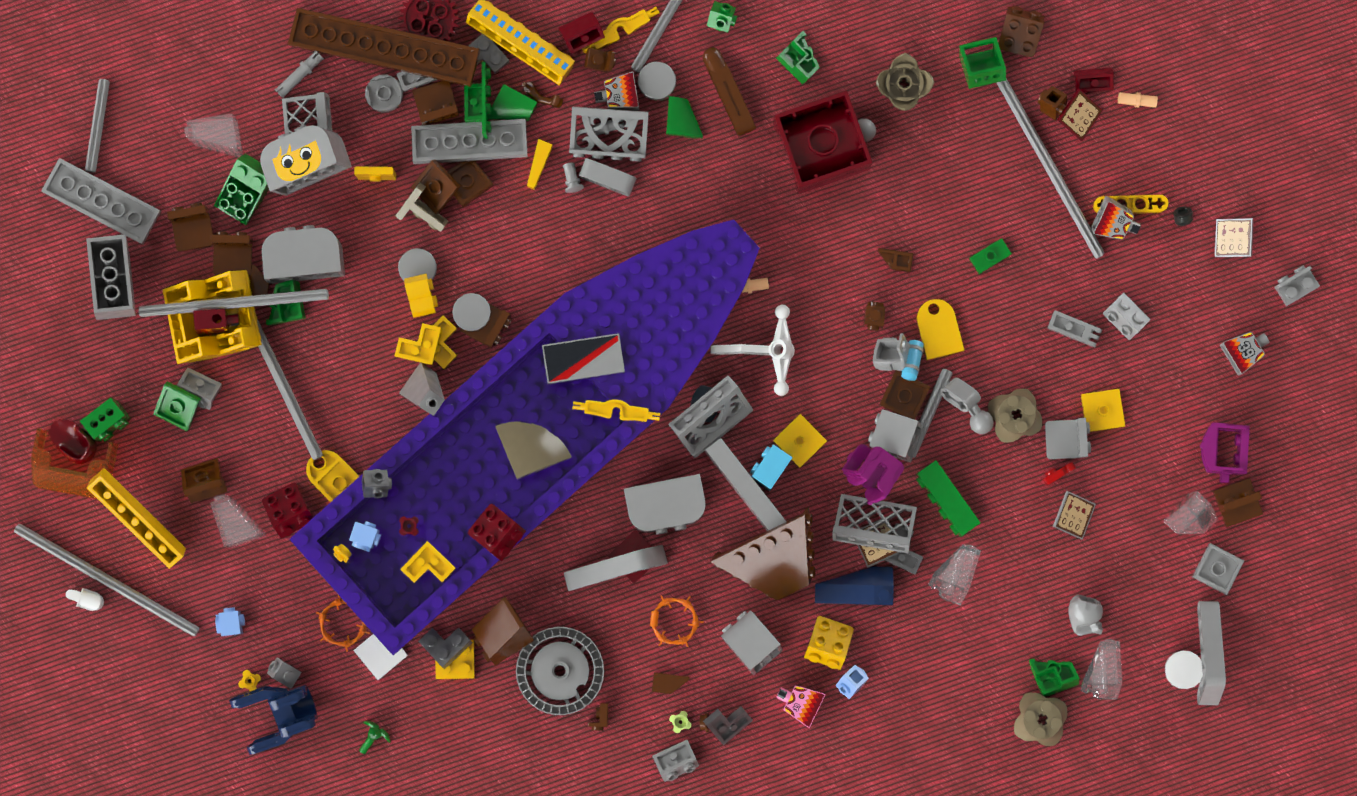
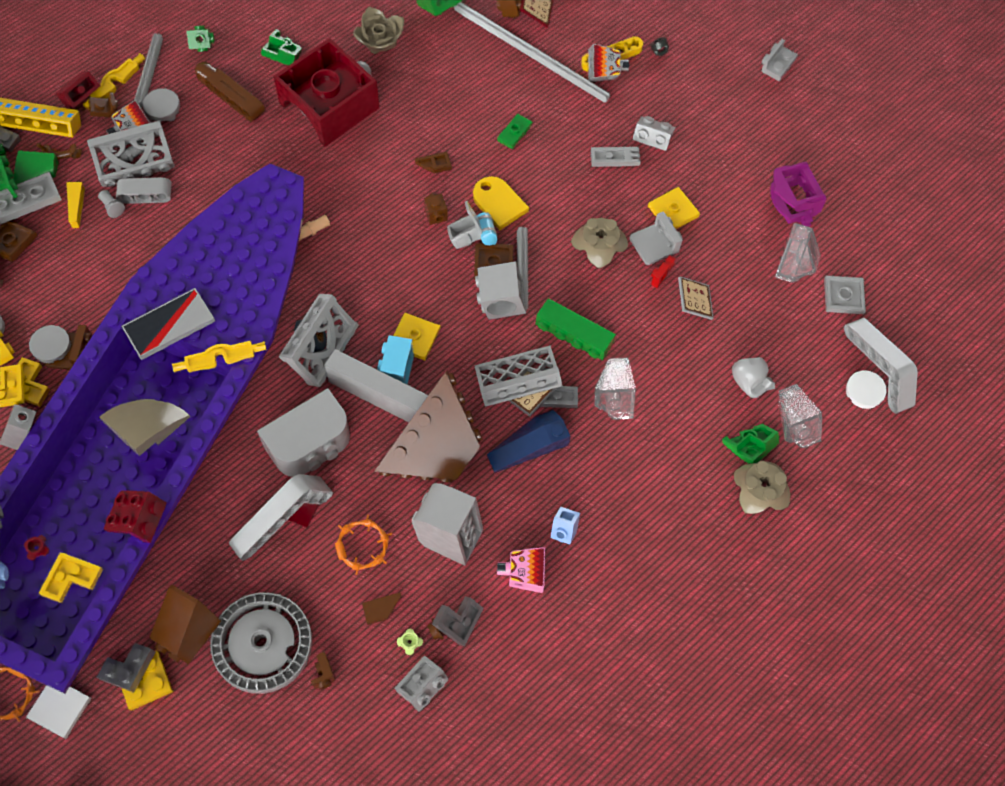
camera: 25 degrees left, 20 degrees down
green slope [666,96,703,139] -> none
white piece [711,304,795,396] -> none
yellow bracket [804,616,854,670] -> none
magenta animal [842,444,904,505] -> none
light grey beam [941,377,994,434] -> none
reddish brown bracket [1213,478,1263,527] -> none
piece [1215,218,1254,257] -> none
torso [1220,332,1270,376] -> none

